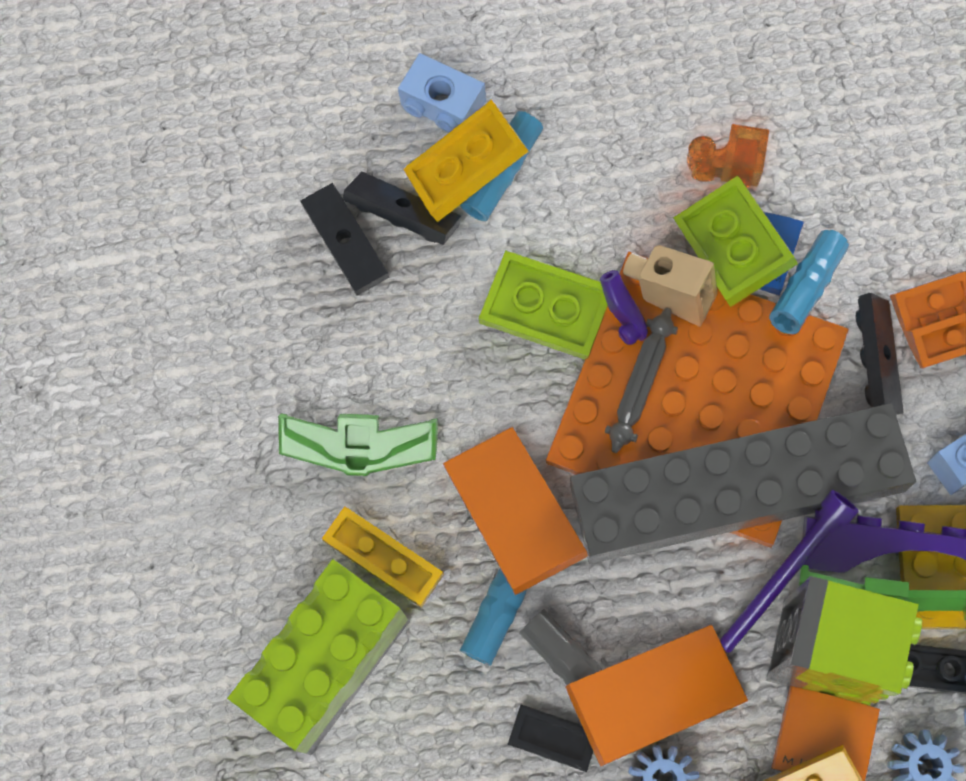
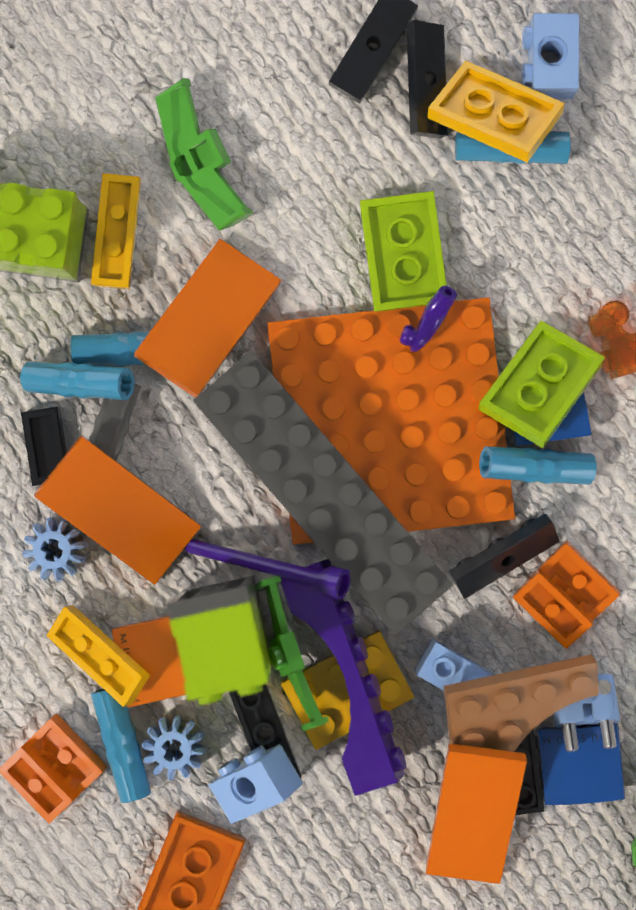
camera: 50 degrees right, 15 degrees up
dark grey wheel [605,308,678,453] -> none
tan torso [623,245,718,327] -> none
none -> dark azure axle [20,361,135,400]

